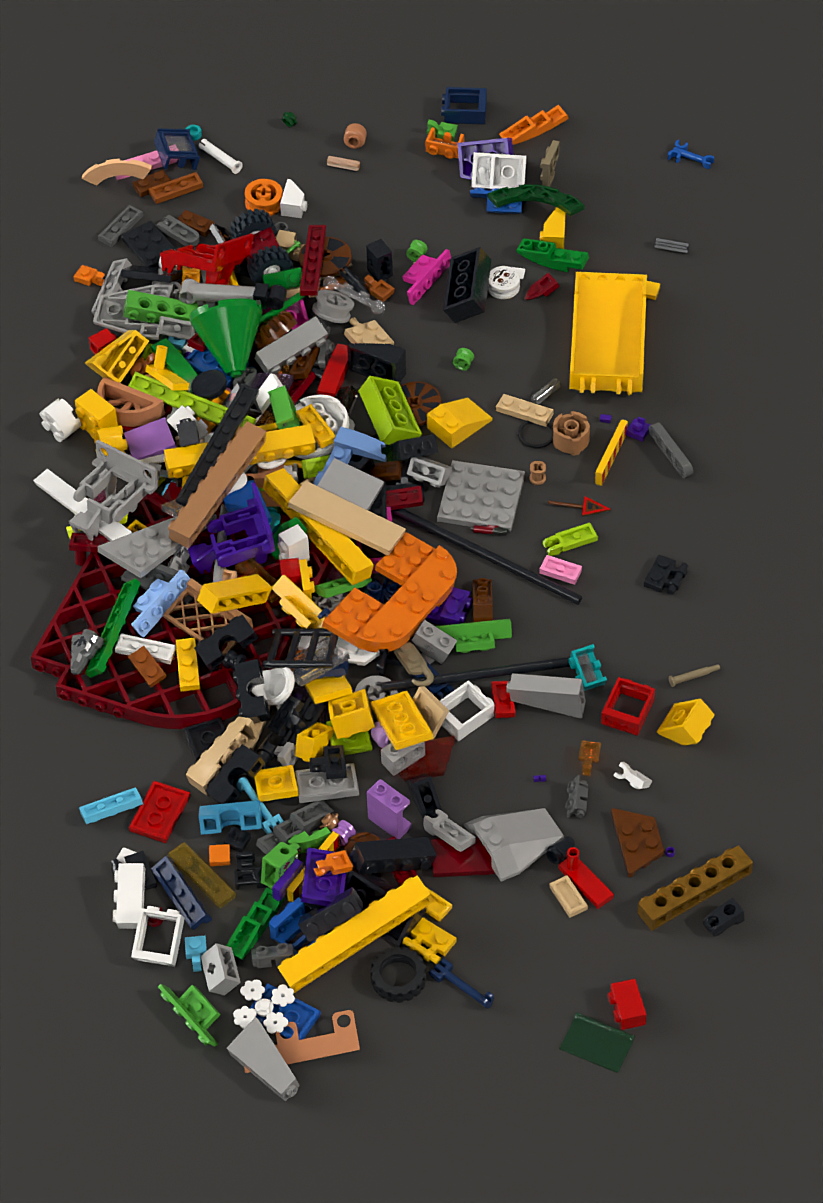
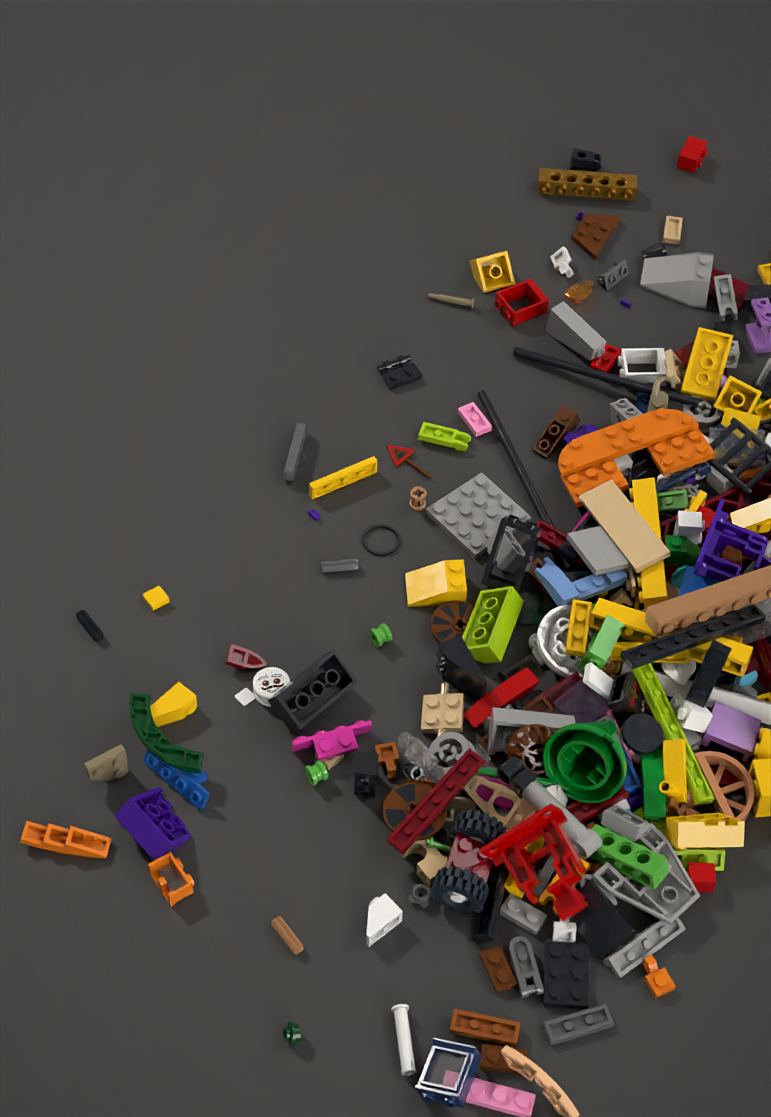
camera: 145 degrees left, 0 degrees up
teal tile [185,125,202,141] -> none
orange wheel [245,179,283,216] -> none
green slope [262,267,302,289] -> none
yellow bracket [272,575,330,640] -> none
nougat head [343,123,367,149] -> none
bright green plate [427,120,458,142] -> none
bright green bracket [435,619,512,653] -> none
dark blue window [441,87,487,124] -> none
piece [470,525,508,535] -> none
white slope [471,152,526,189] -> none
tan plate [496,394,554,427] -> none
green slope [516,238,589,272] -> none
medium nougat brick [553,411,590,456] -> none
red piece [558,847,614,909] -> none
clear green piece [559,1012,635,1073] -> none
teal window [568,644,607,691] -> none
yellow hinge [569,272,647,395] -> none
dark purple tile [626,416,651,442] -> none

